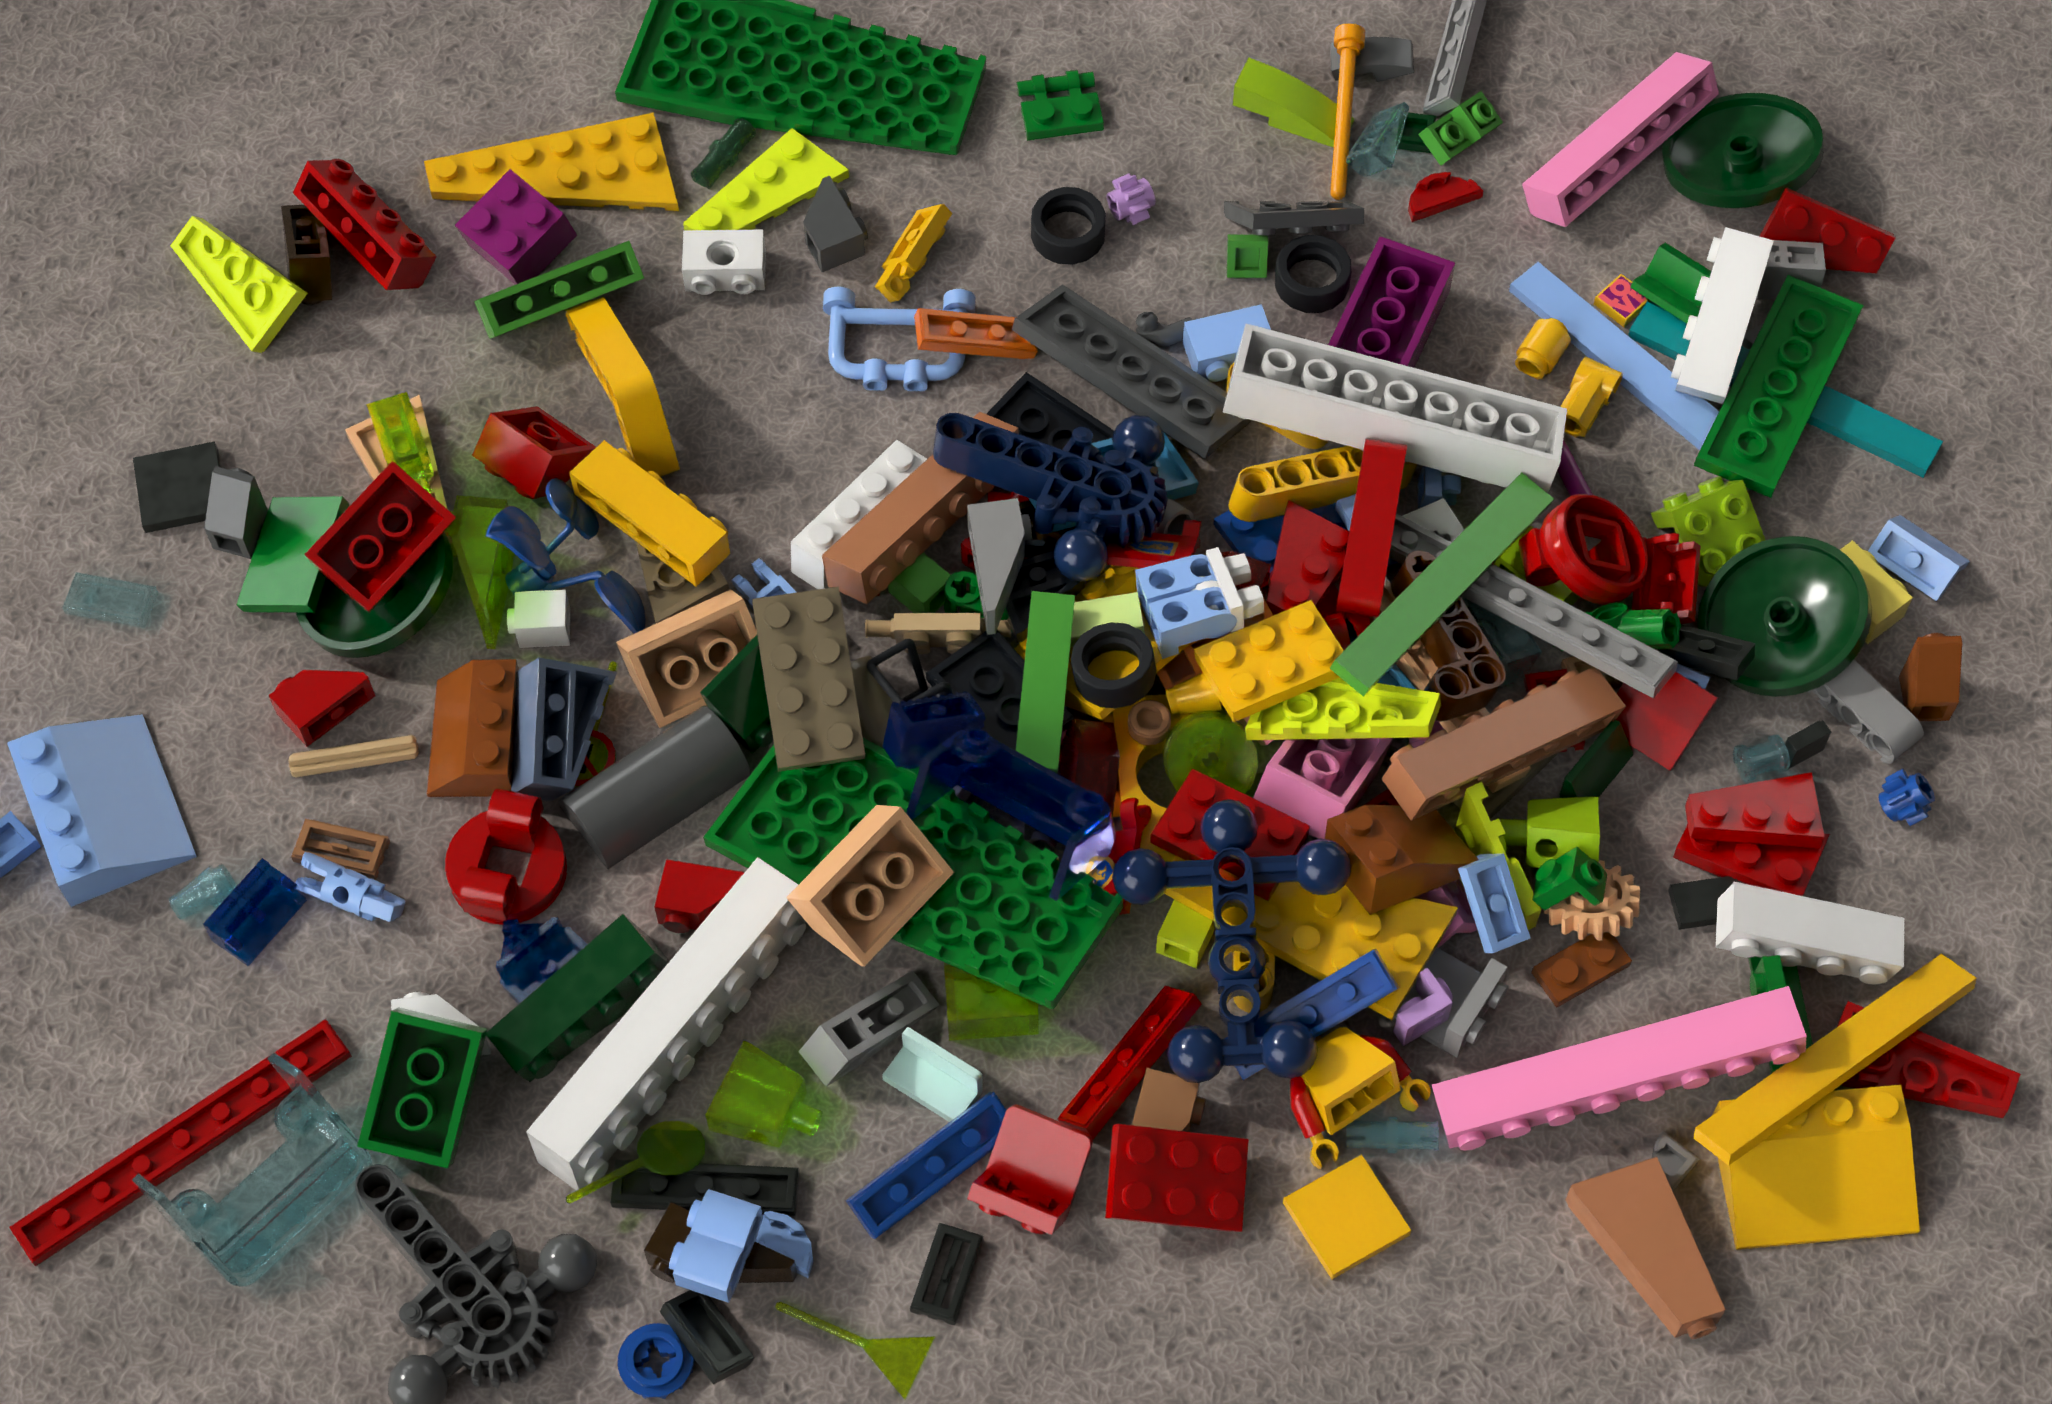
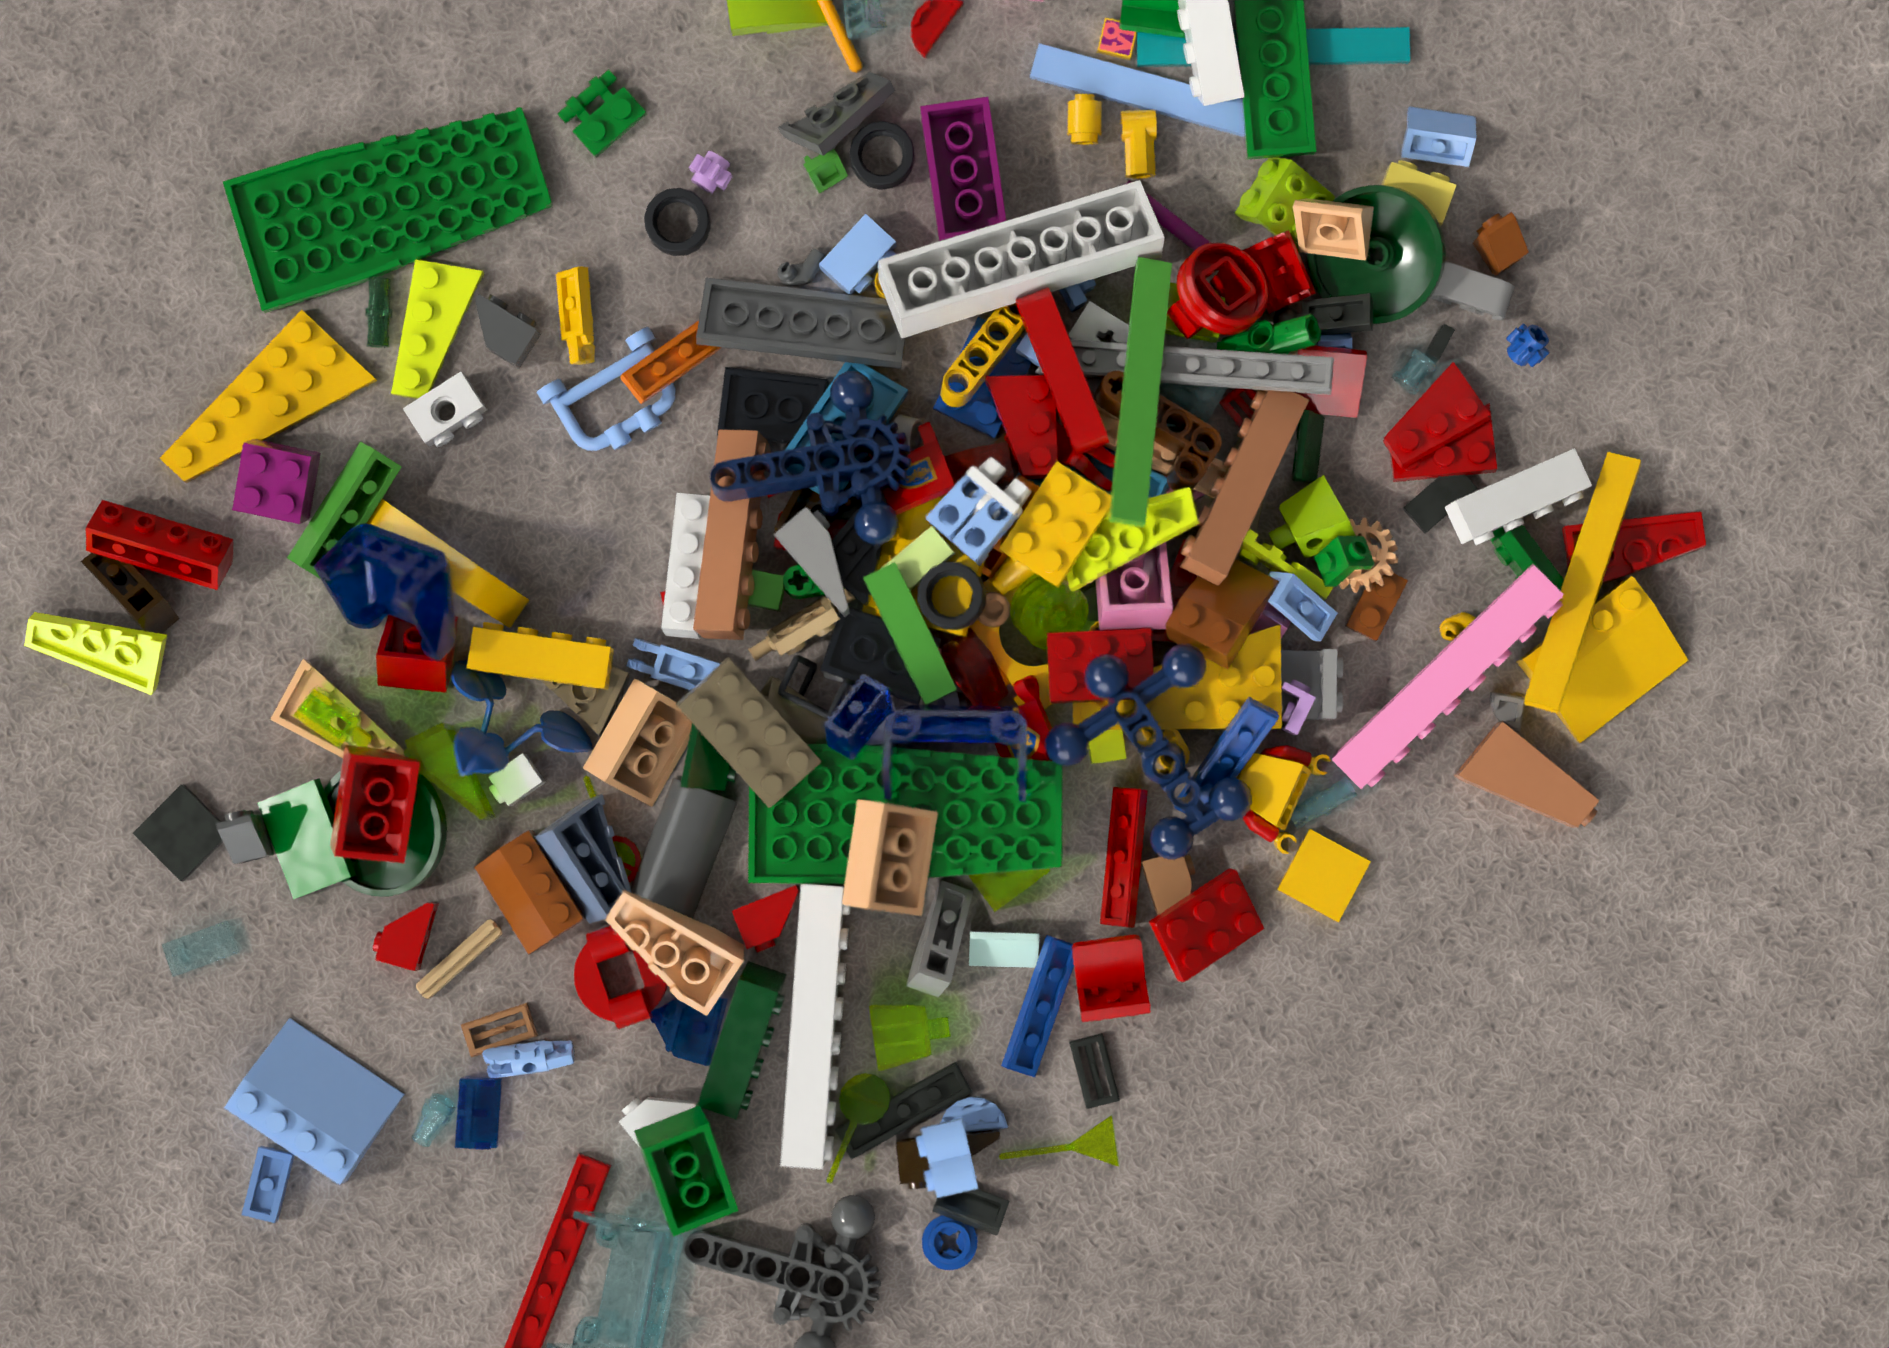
camera: 30 degrees left, 25 degrees up
none -> clear blue windscreen [313,523,456,661]
none -> light nougat wedge [605,890,744,1016]
none -> light nougat slope [1293,198,1374,261]

